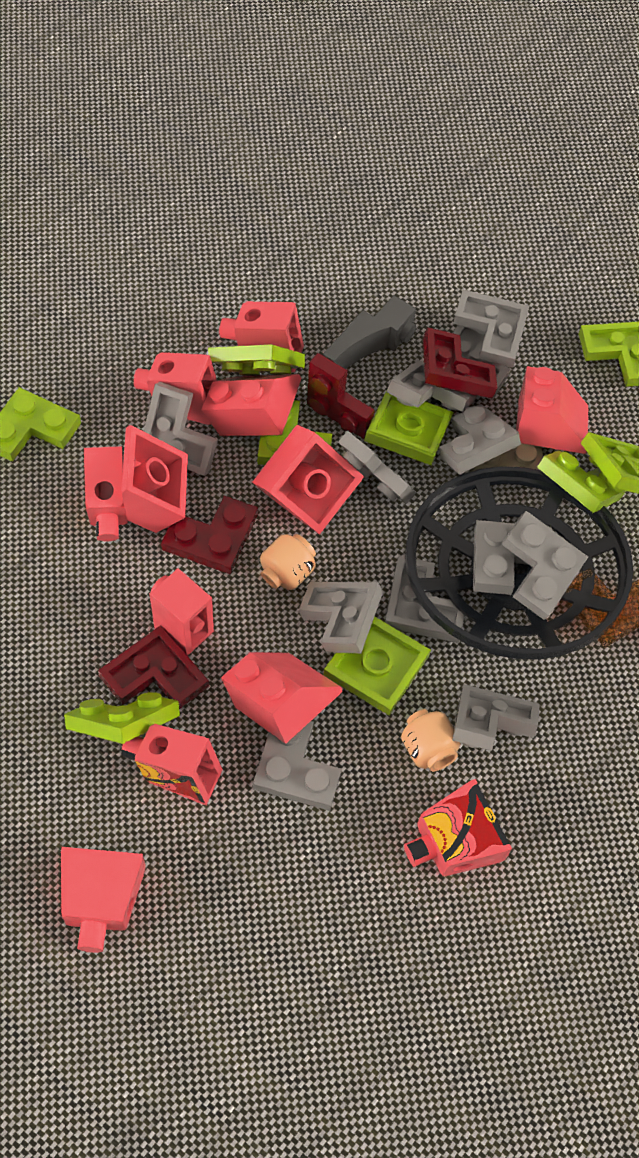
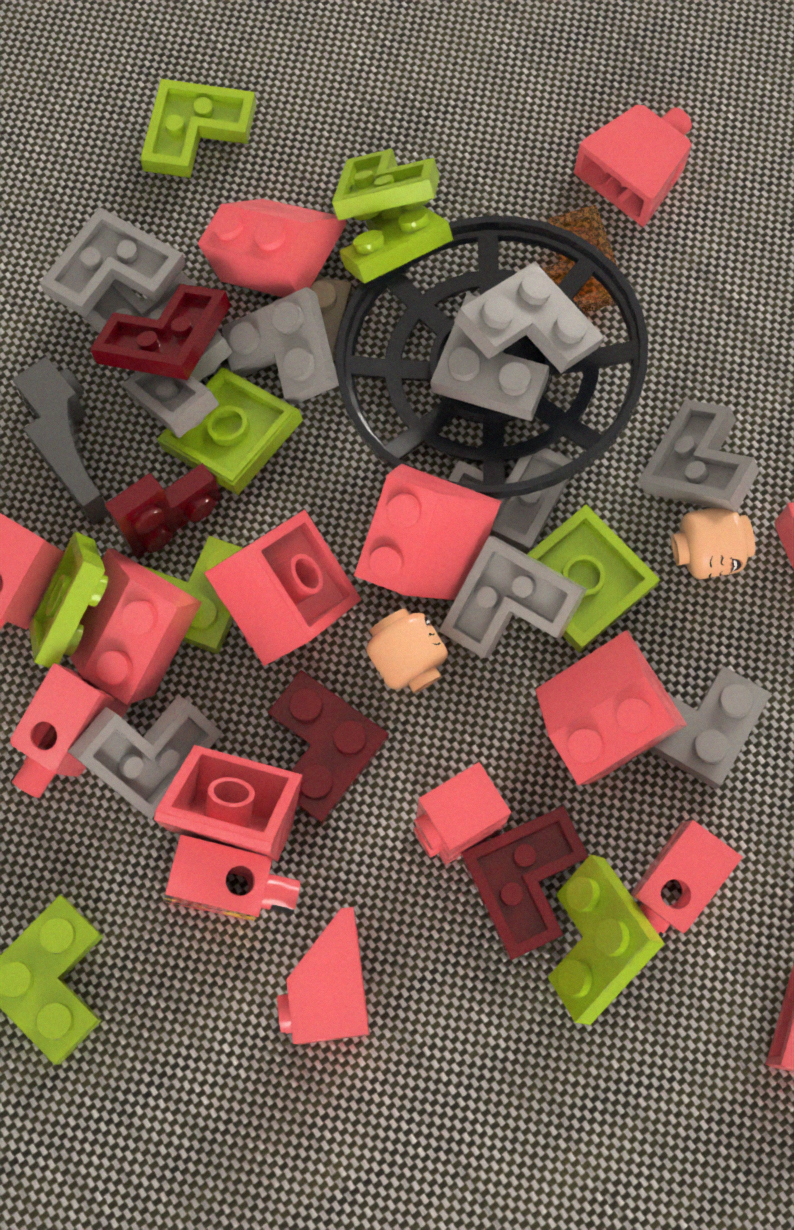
camera: 70 degrees left, 10 degrees up
light grey plate [338,430,415,504] -> none
none -> coral slope [277,907,370,1045]
none -> coral slope [354,464,502,600]

